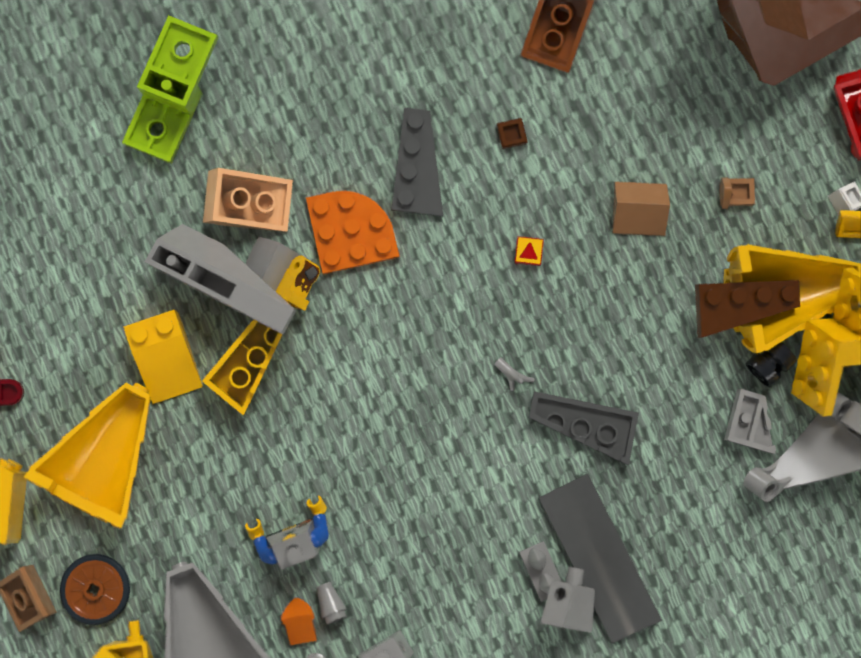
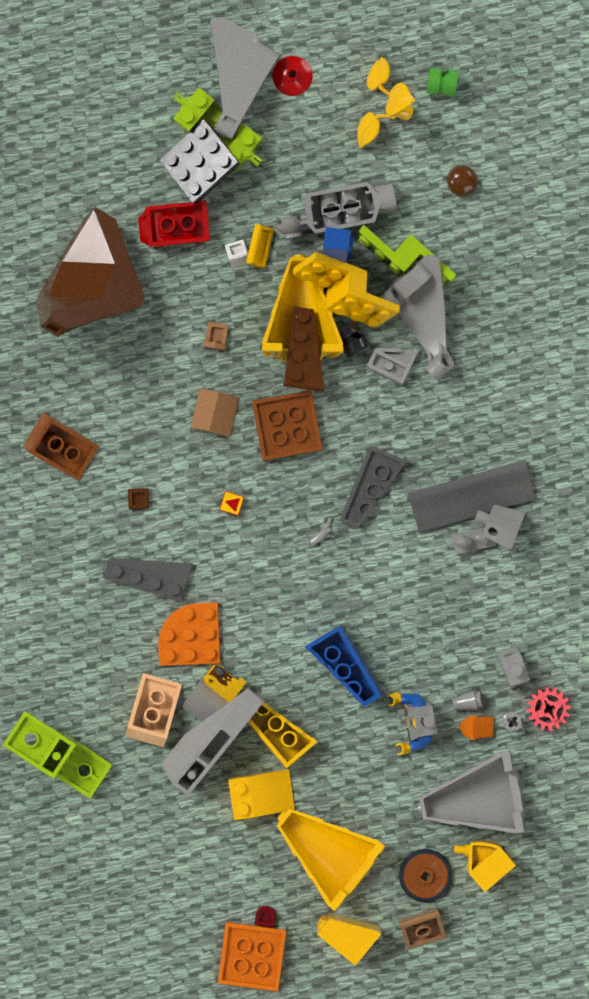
camera: 80 degrees left, 5 degrees up
none -> dark orange plate [252,390,322,461]
none -> blue wedge [305,624,383,706]

